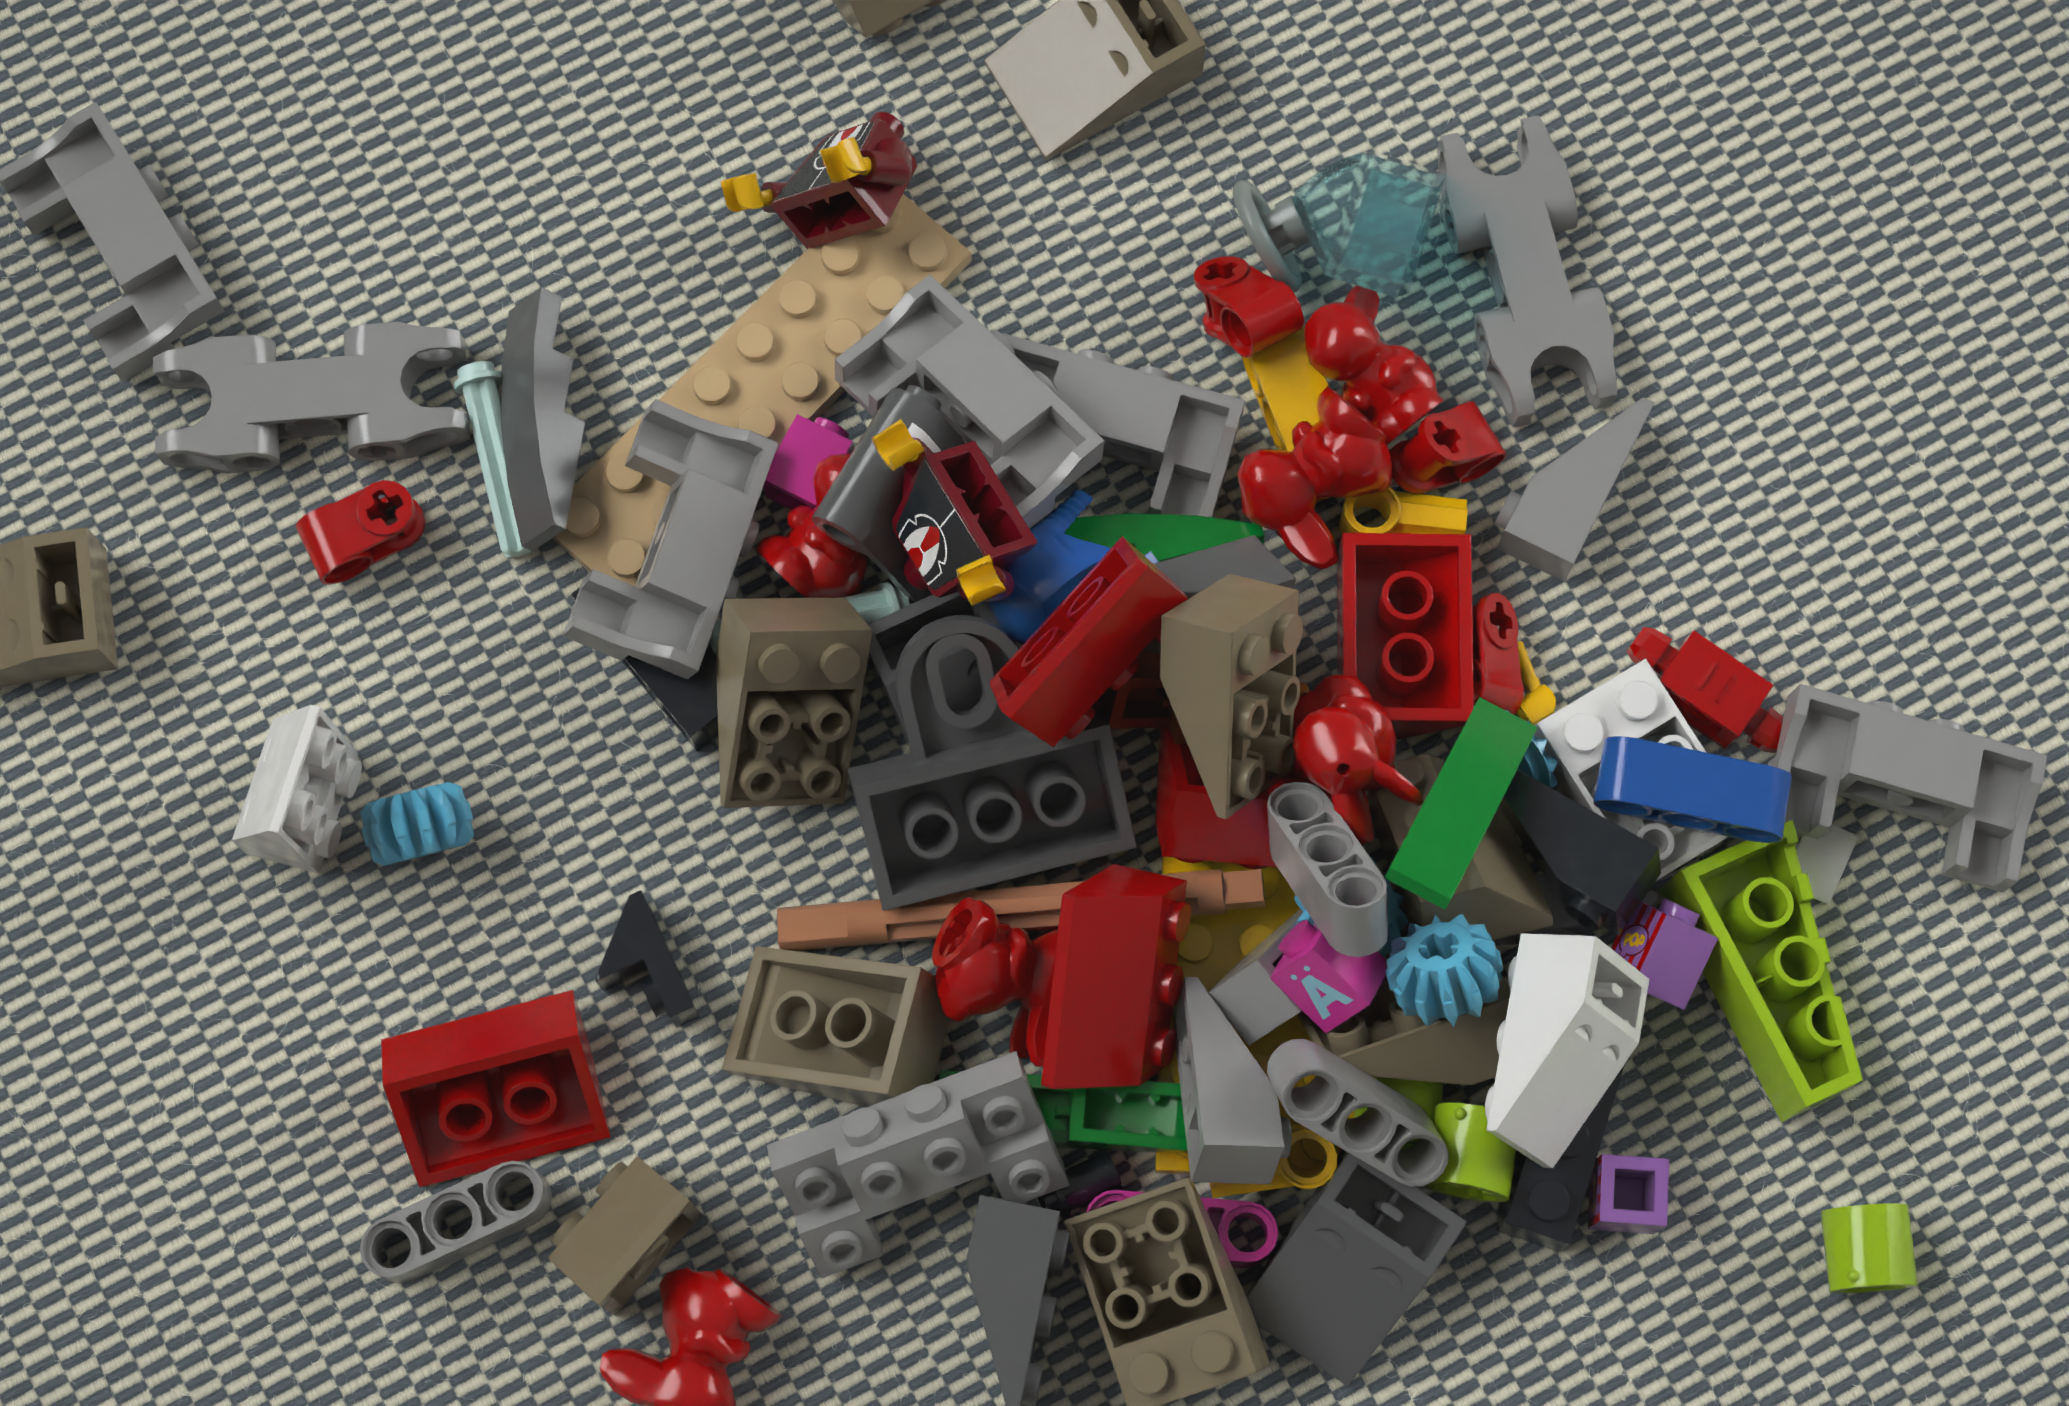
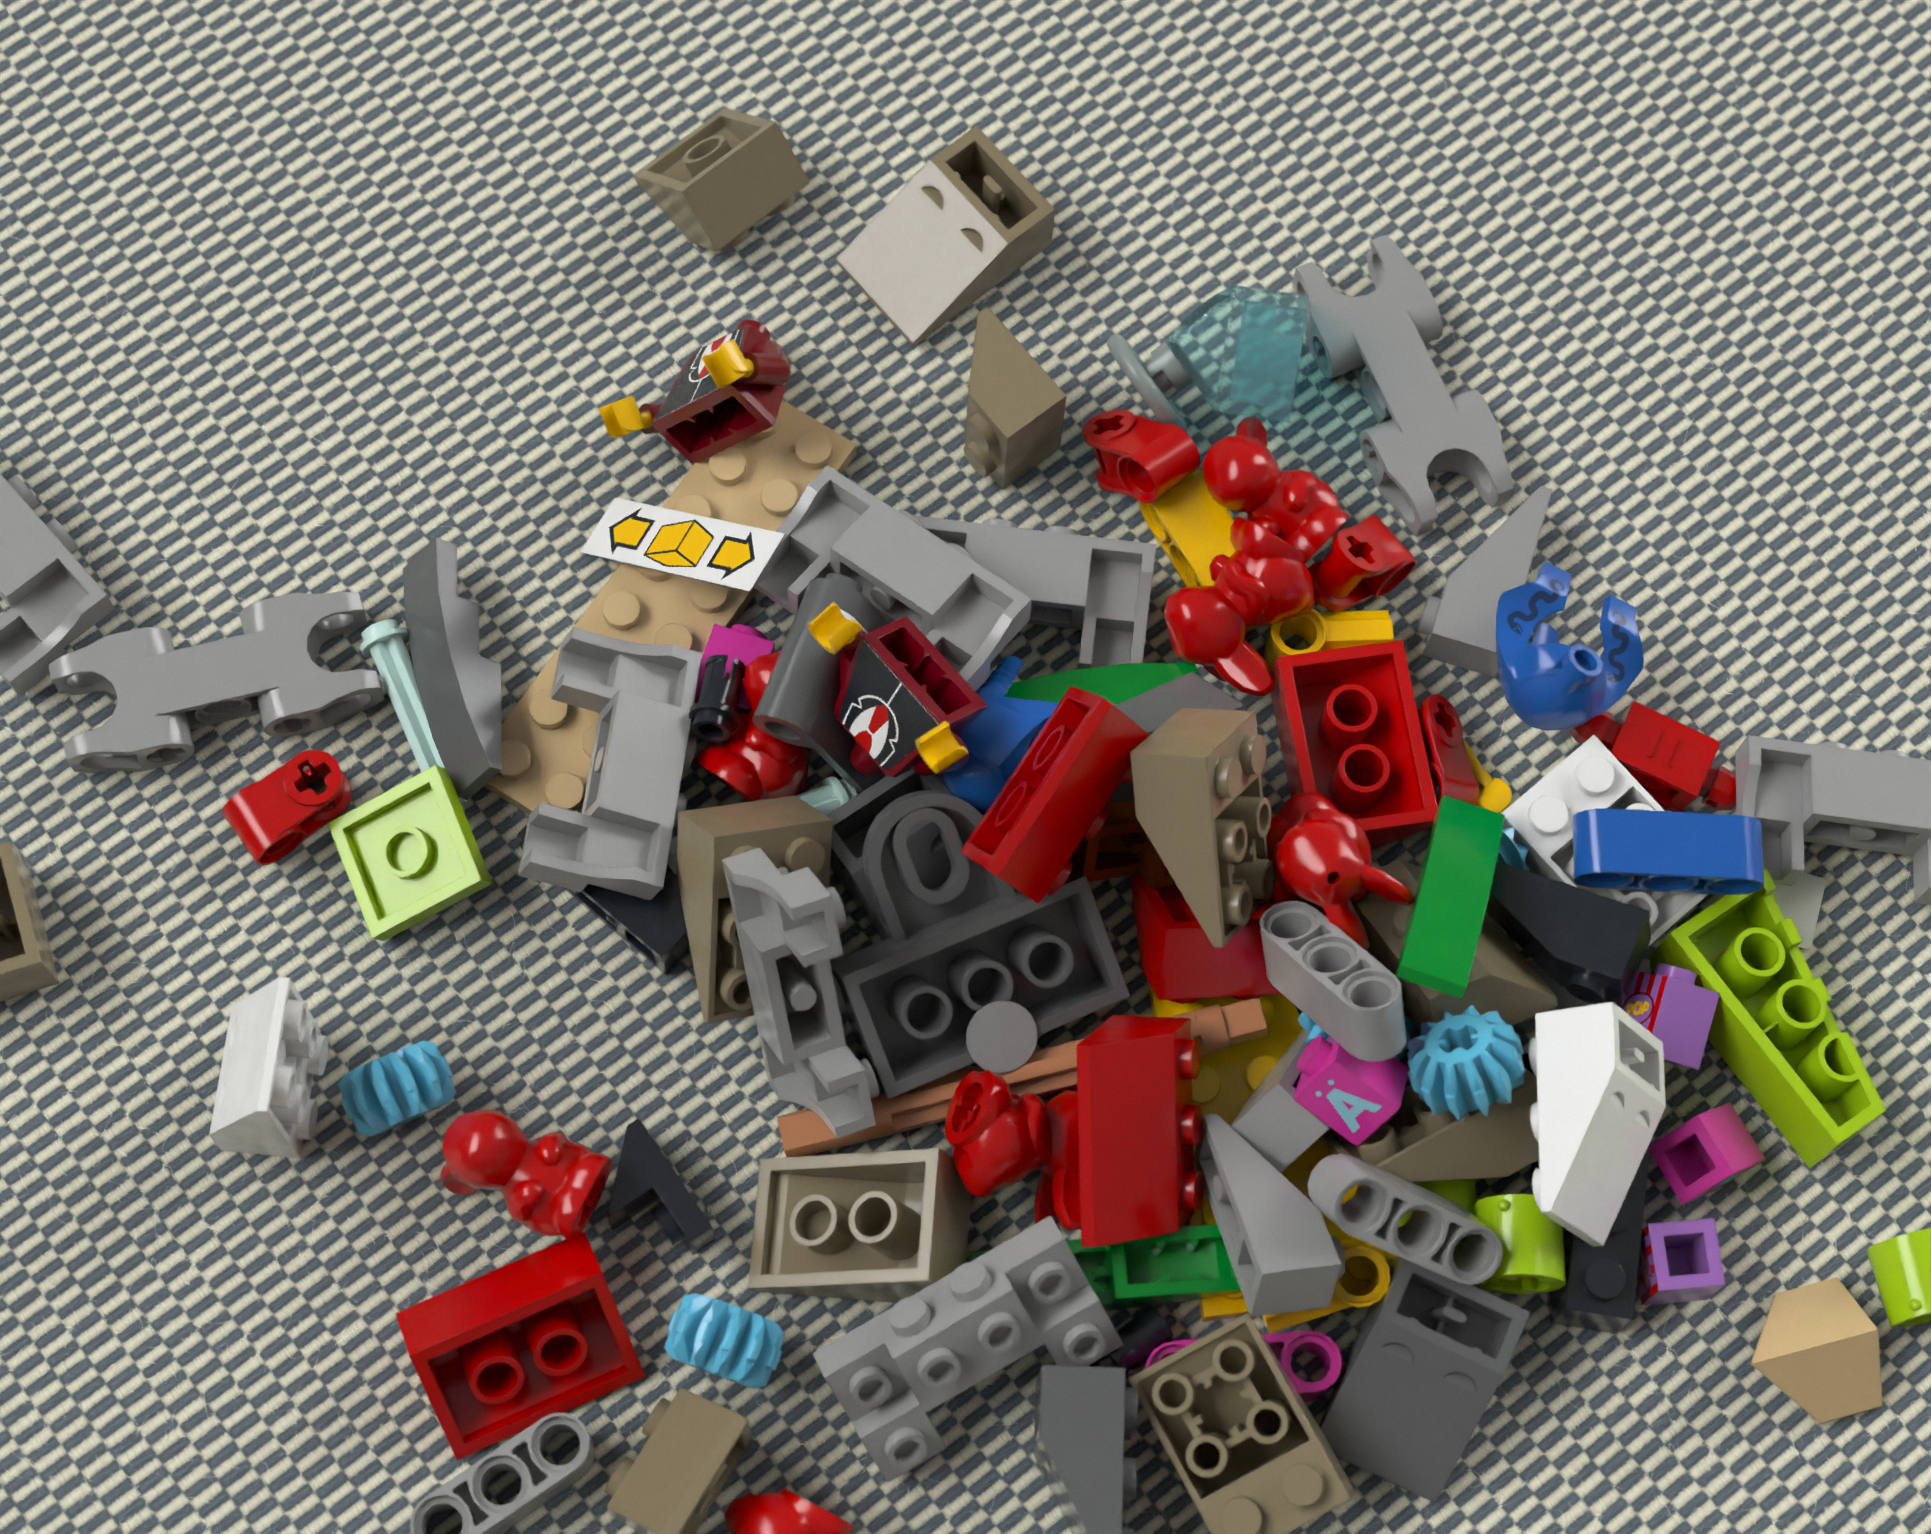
camera: 15 degrees left, 5 degrees down
none -> plate [327,765,493,941]
none -> red animal [440,1110,612,1241]
none -> sticker [581,497,785,592]
none -> medium azure gear [664,1293,785,1389]
none -> black pin [689,655,746,742]
none -> light grey bracket [722,847,879,1139]
none -> dark tan slope [963,306,1067,490]
none -> light grey sticker [966,1001,1037,1073]
none -> blue piece [1496,561,1644,731]
none -> dark pink brick [1650,1102,1766,1205]
none -> tan slope [1751,1277,1883,1425]

